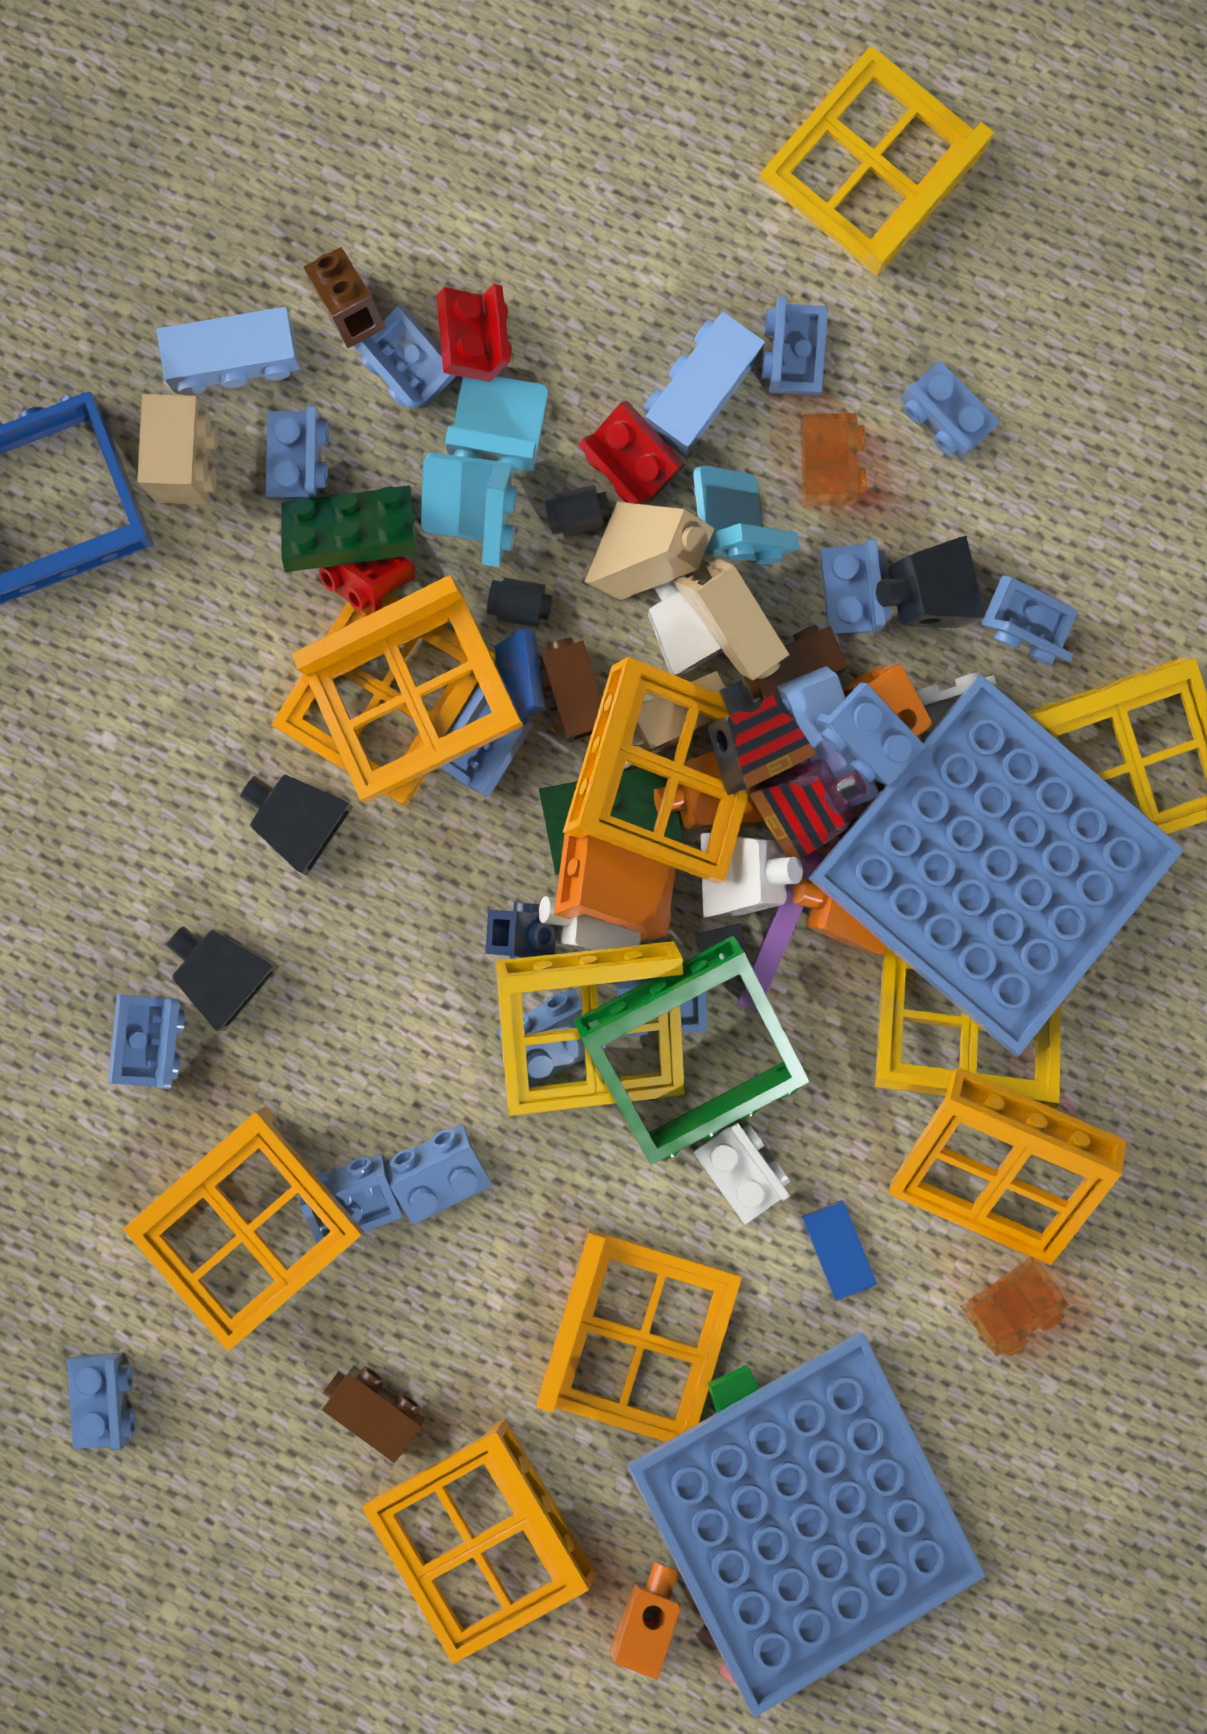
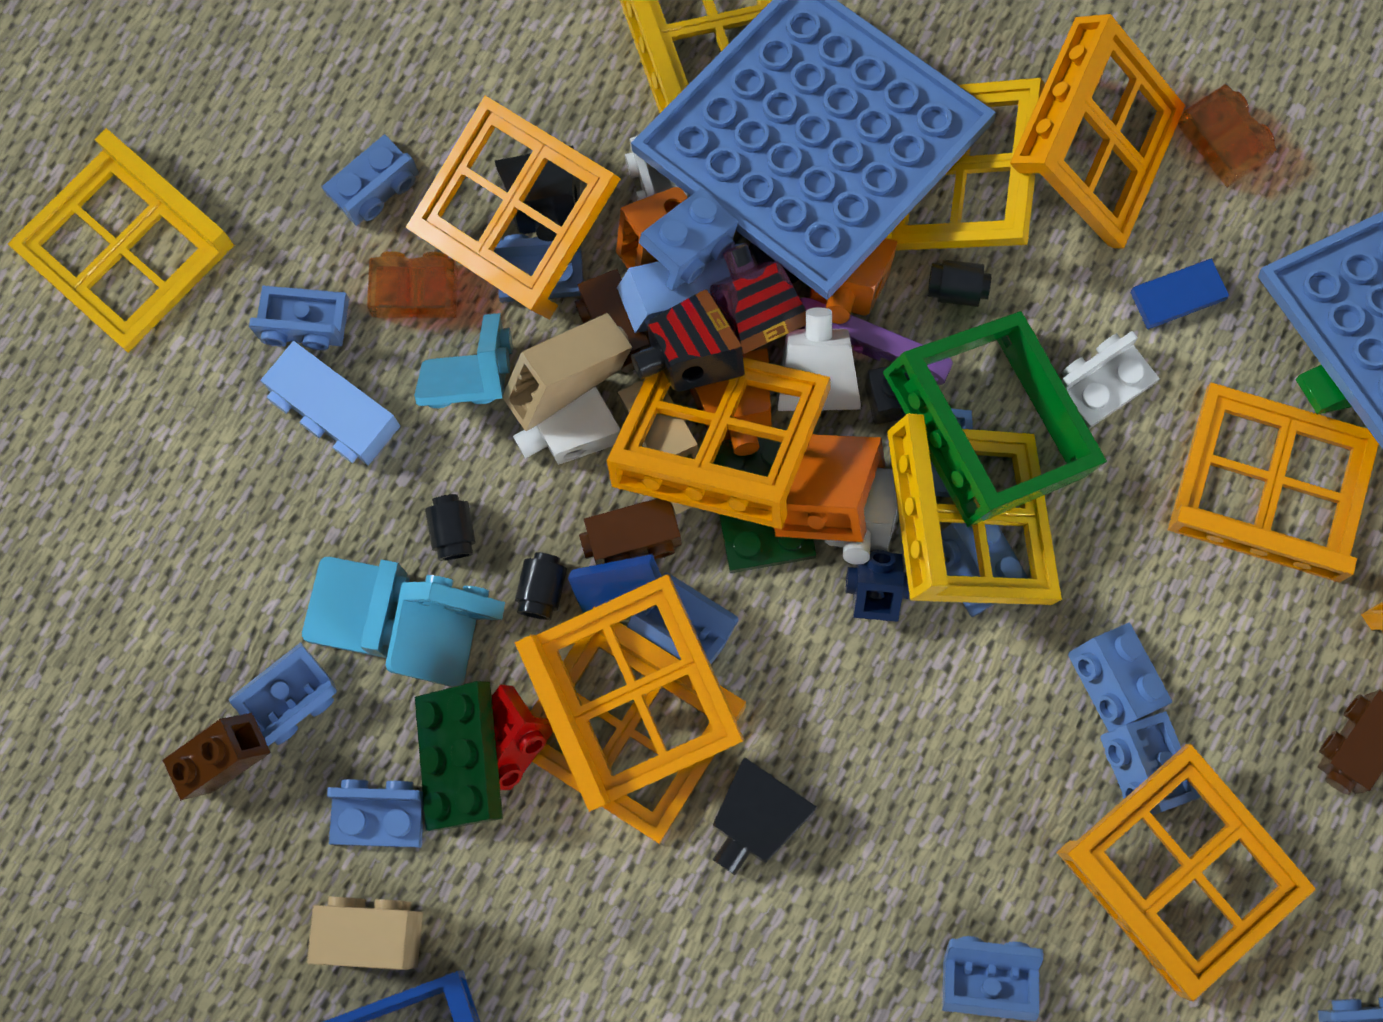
camera: 85 degrees left, 10 degrees down
light blue brick [156,307,300,395] -> none
black torso [166,926,279,1031] -> none
red bracket [436,283,512,382] -> none
red bracket [578,401,685,505] -> none
tan slope [585,502,715,600] -> none
medium blue bracket [981,575,1078,665] -> none
none -> light orange window [405,95,621,320]
none -> black brick [927,260,992,307]

